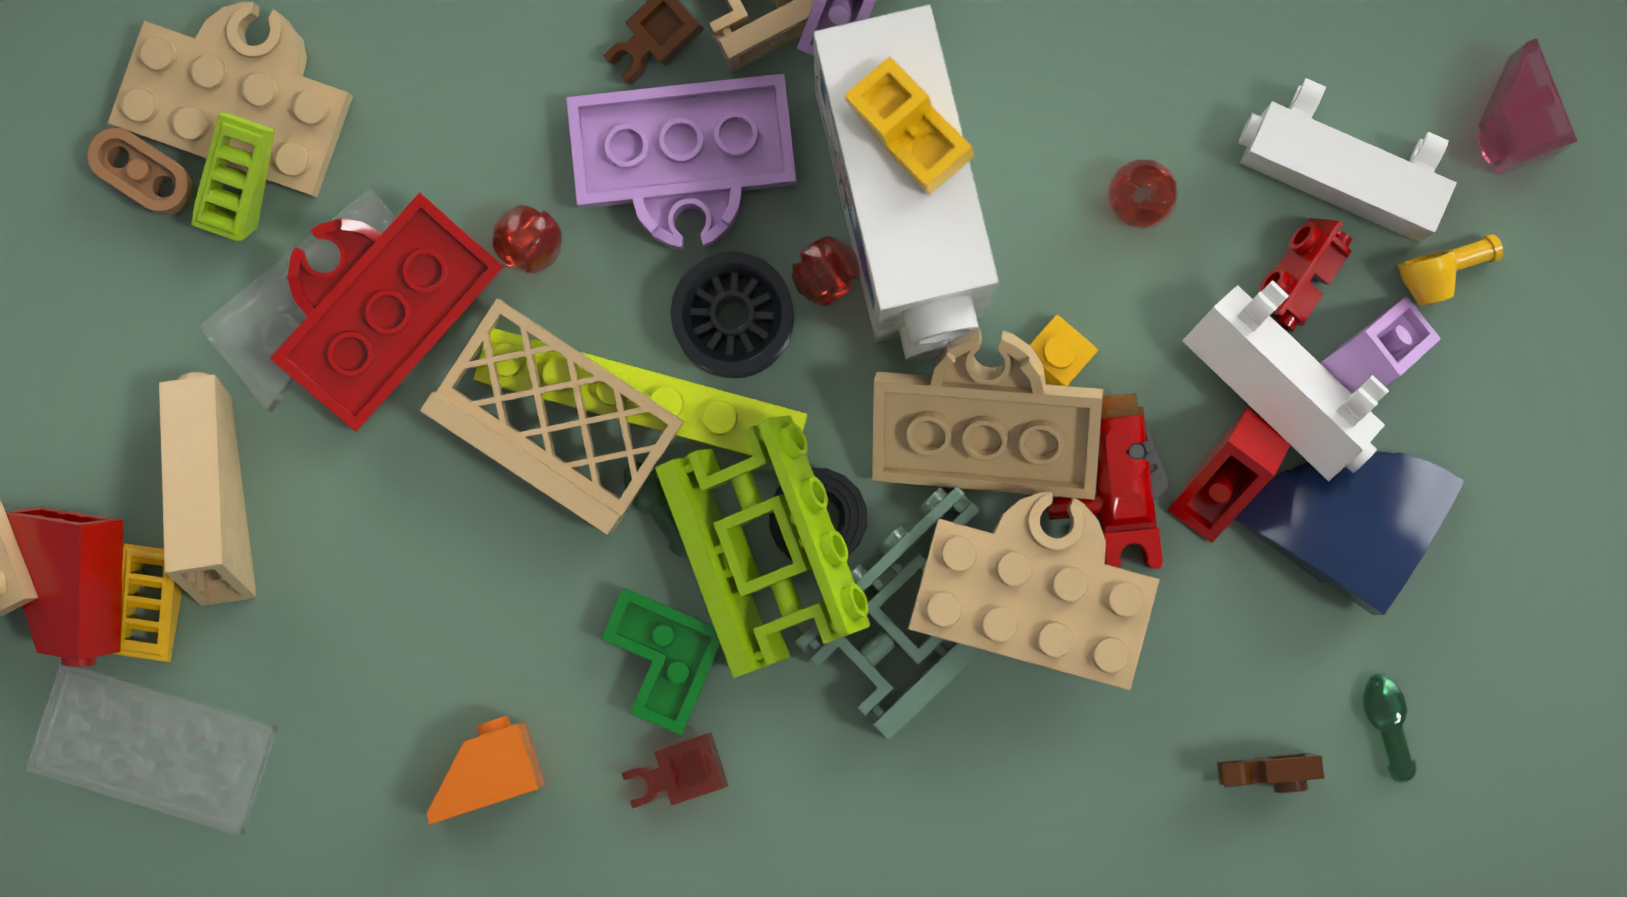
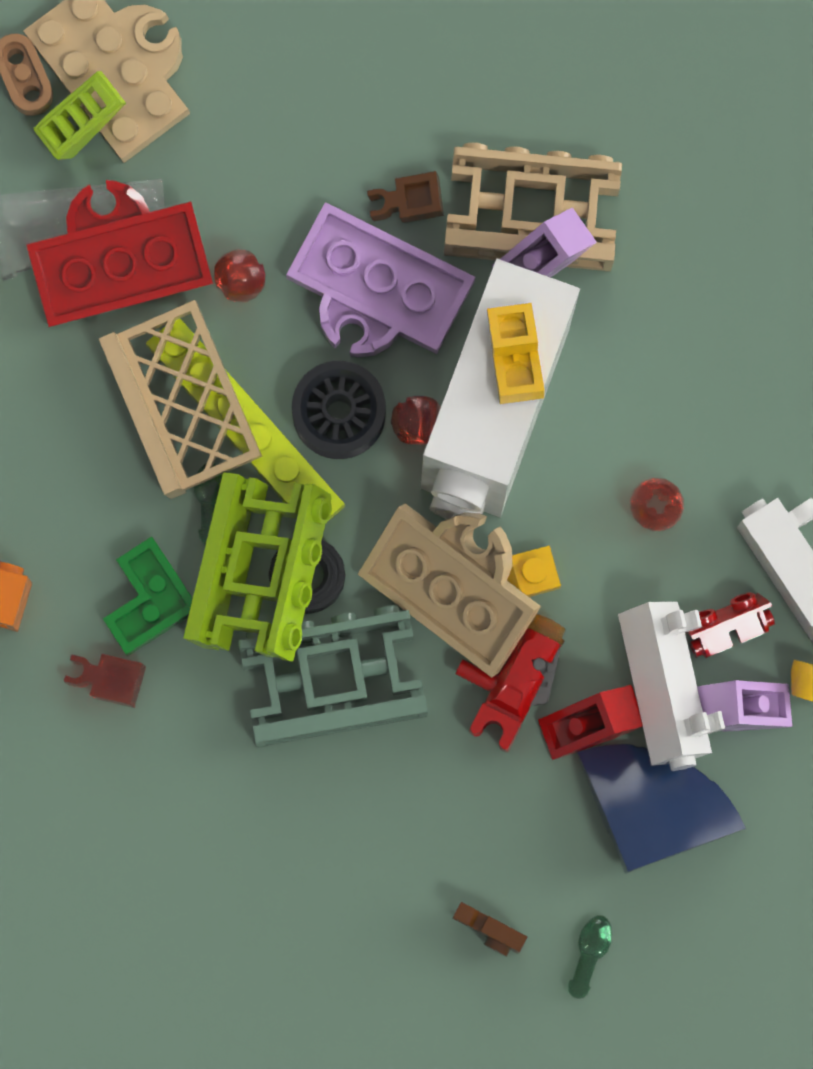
camera: 25 degrees right, 5 degrees down
tan plate [908,492,1160,690] -> none

